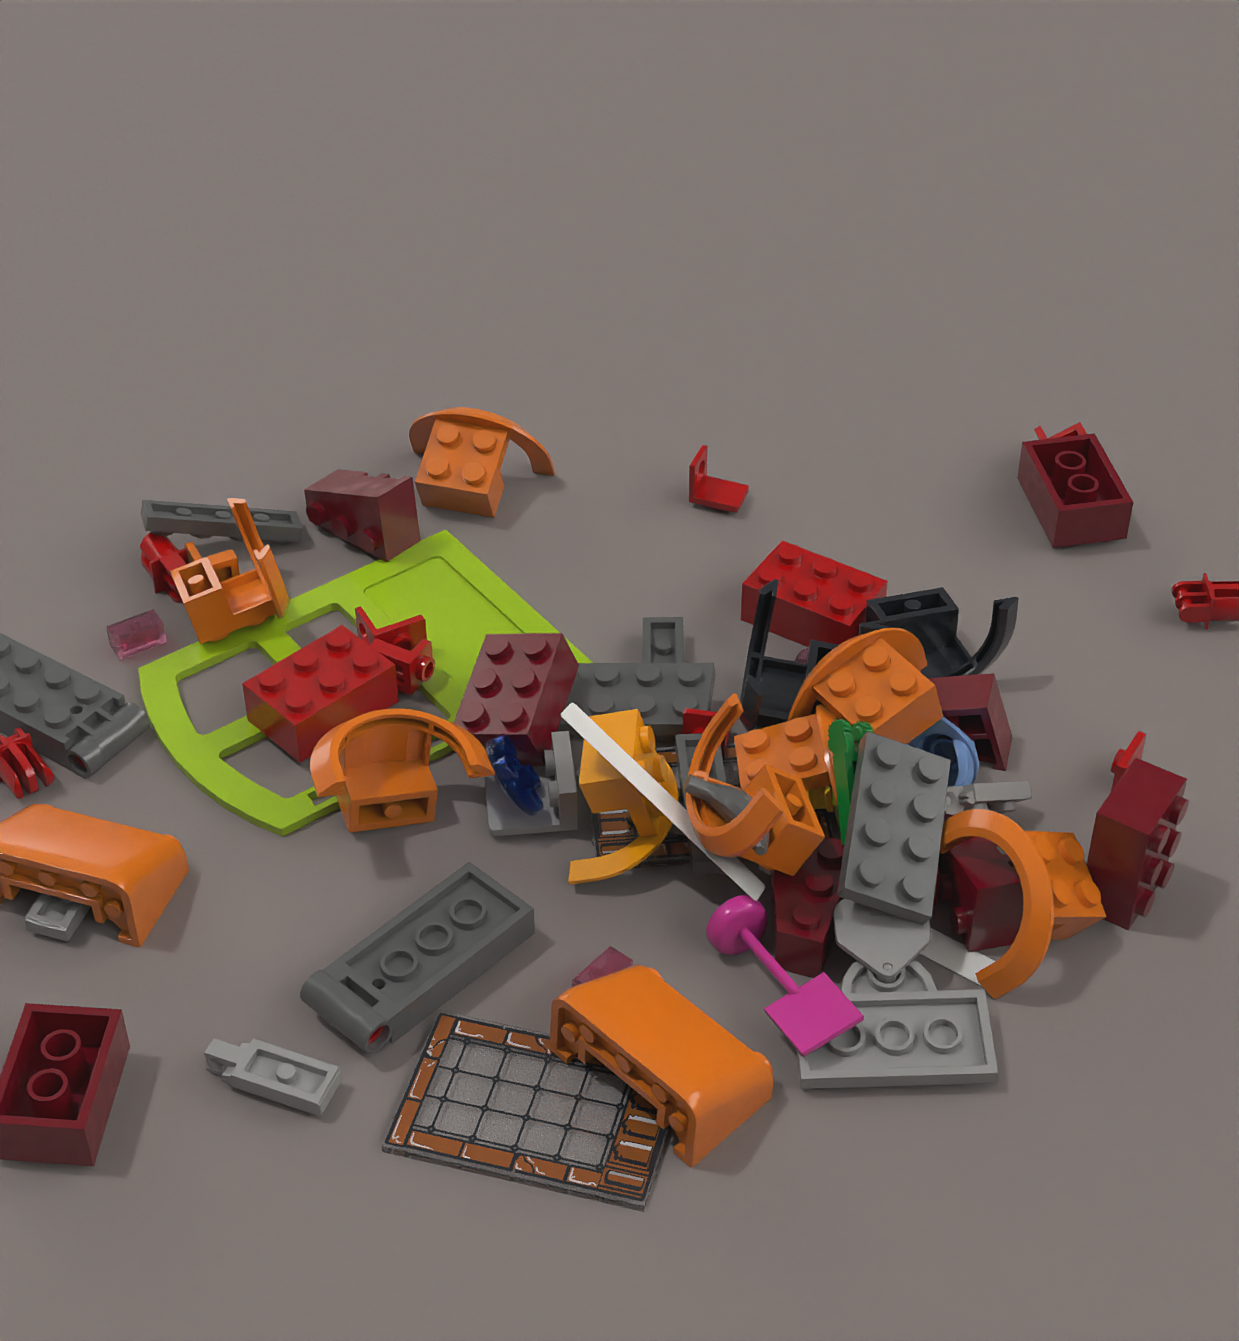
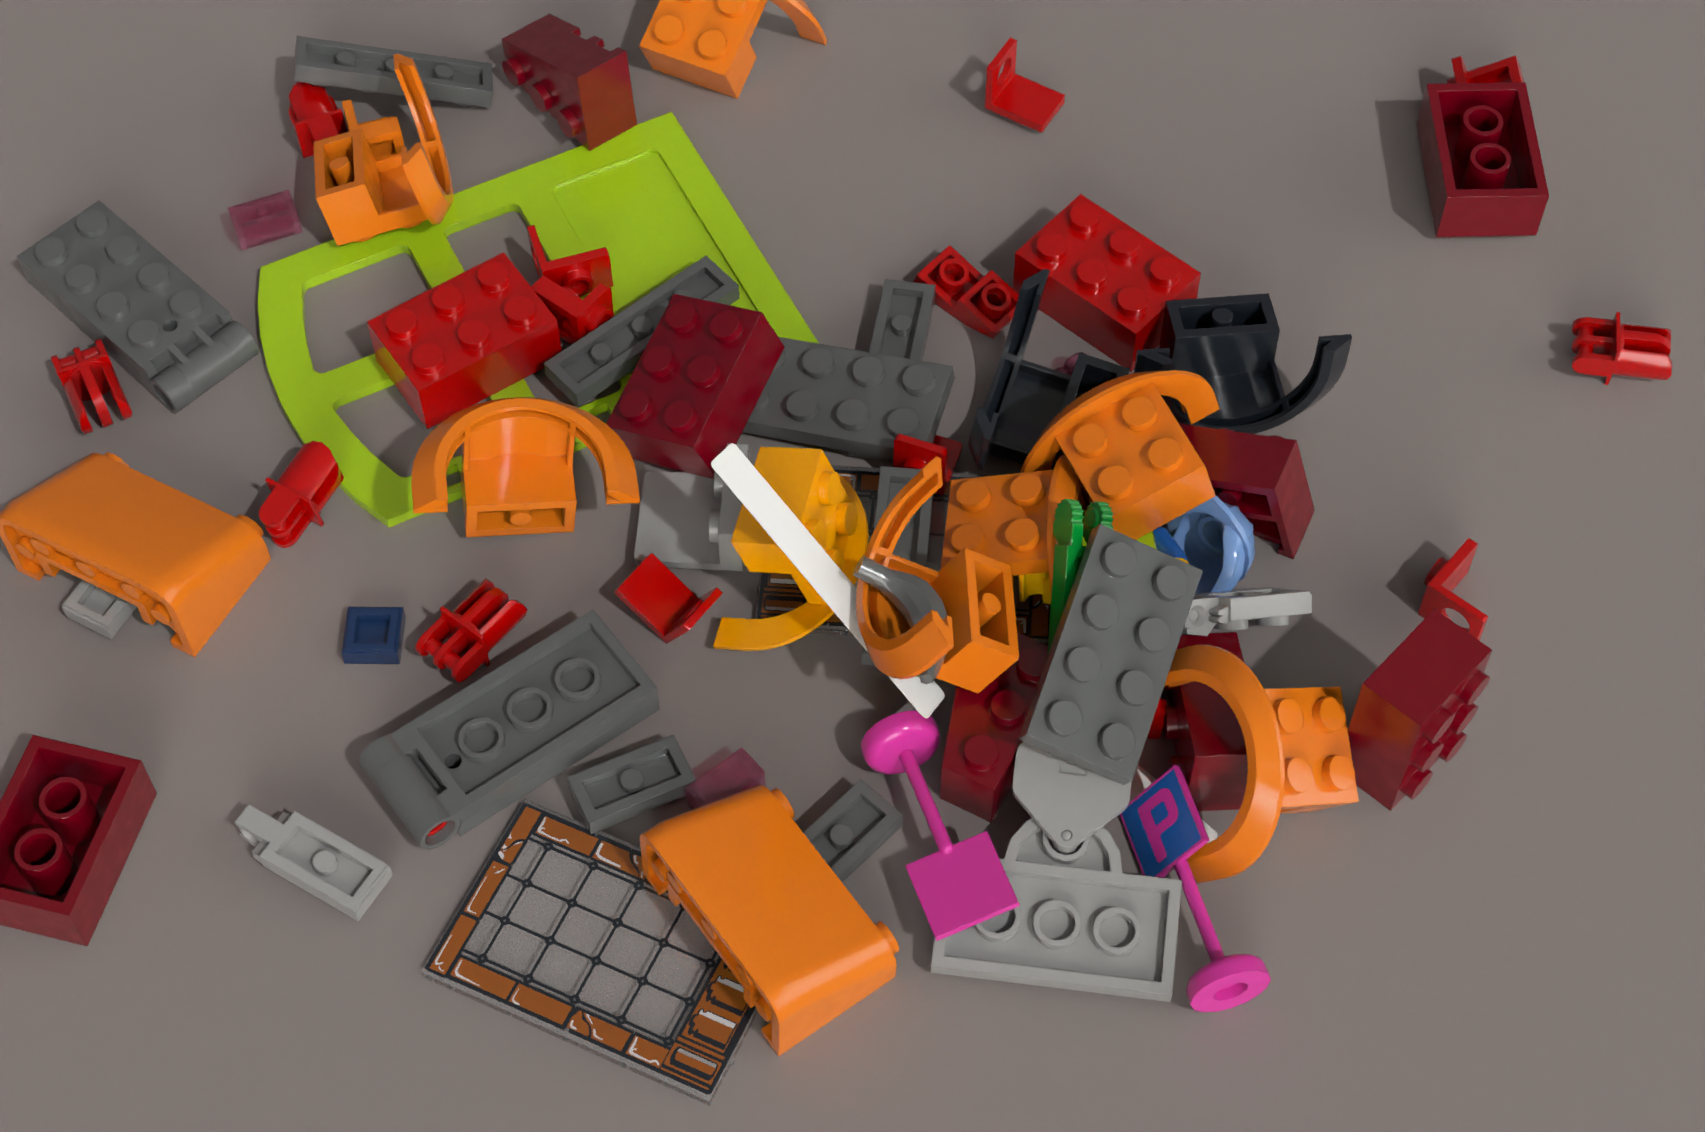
camera: 10 degrees right, 15 degrees up
clear blue dish [486,733,544,816] -> none
none -> red arm [259,441,344,548]
none -> dark blue tile [341,606,406,664]
none -> red arm [415,578,528,683]
none -> dark grey plate [544,256,740,407]
none -> dark grey plate [567,735,697,834]
none -> red bracket [614,553,723,644]
none -> dark grey plate [803,779,903,882]
none -> red slope [913,245,1019,339]
none -> dark pink piece [1120,765,1271,1013]

